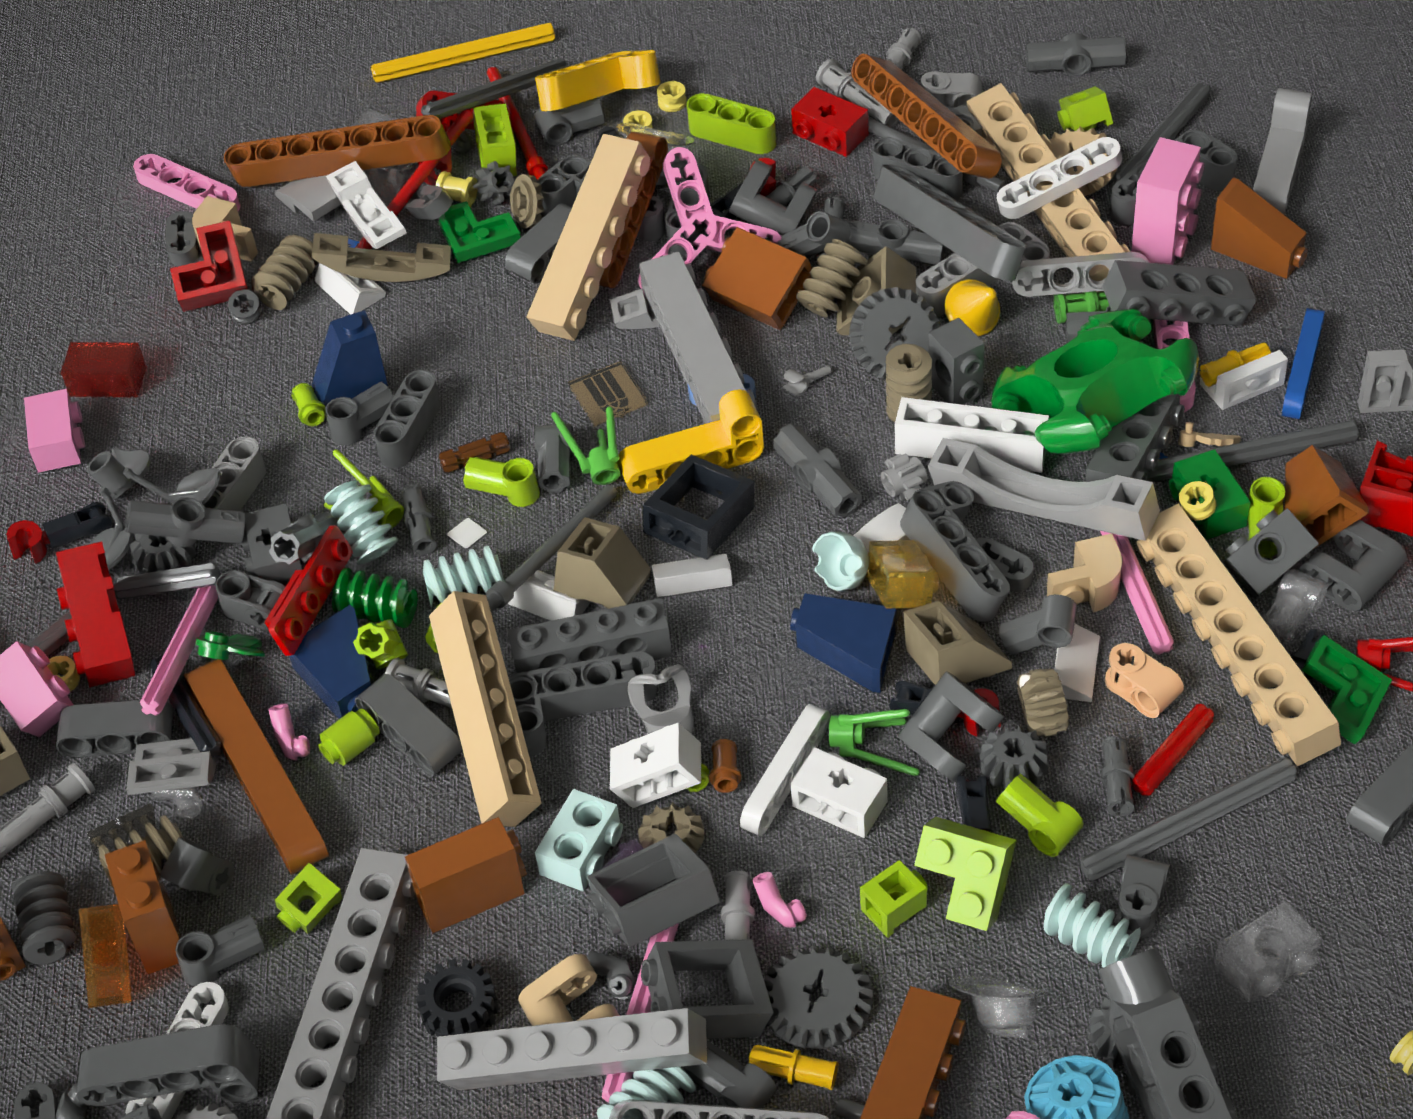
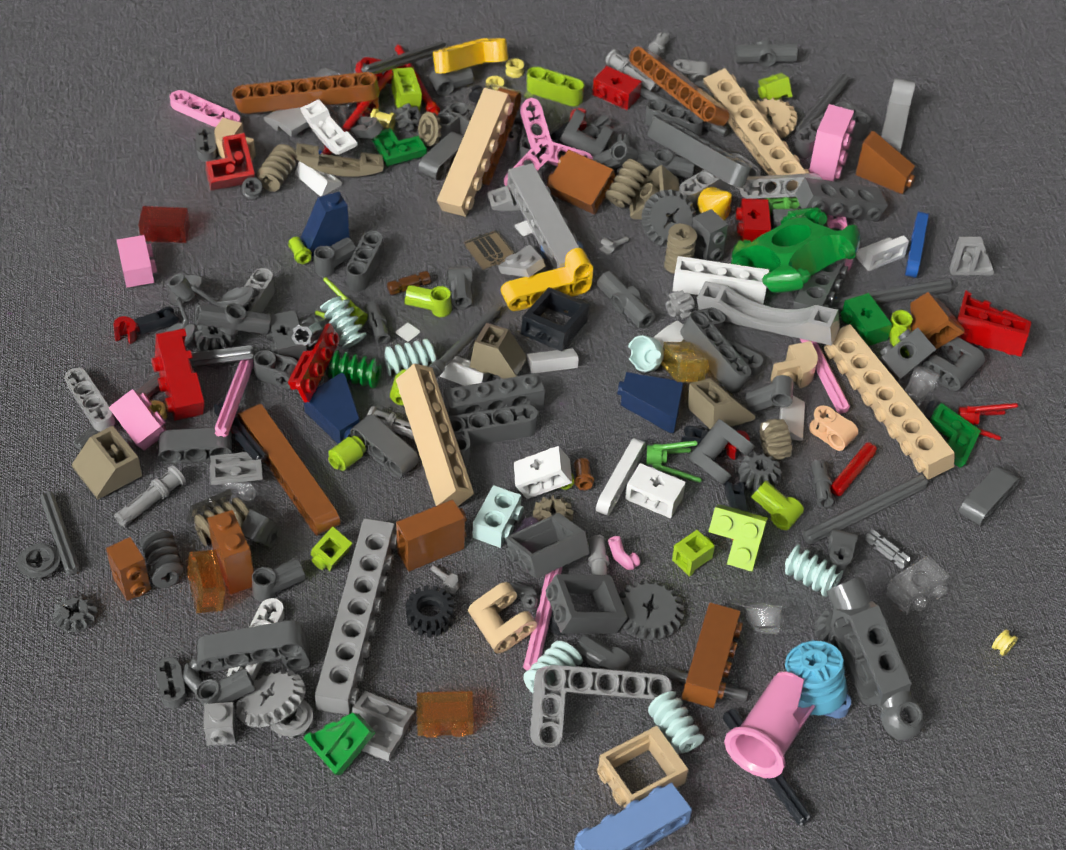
camera: 10 degrees left, 0 degrees up
green plate [195,631,265,660] -> none
bright pink arm [269,704,310,760] -> none
lime piece [353,619,408,670] -> none
yellow axle [371,23,555,83] -> none
light grey brick [437,1008,707,1090] -> none
bright green plant [551,406,620,485] -> none
light grey piece [628,664,694,734] -> none
yellow axle [748,1045,838,1090] -> none
white beam [996,137,1122,219] -> none
tan piece [1178,422,1241,447] -> none
light yellow bush [1179,481,1216,521] -> none
yellow axle [1200,343,1271,387] -> none
none -> light grey hand [431,565,460,595]
none -> light grey wing [498,245,545,277]
none -> white sticker [515,221,533,236]
none -> red brick [736,198,771,242]
none -> axle [865,529,911,569]

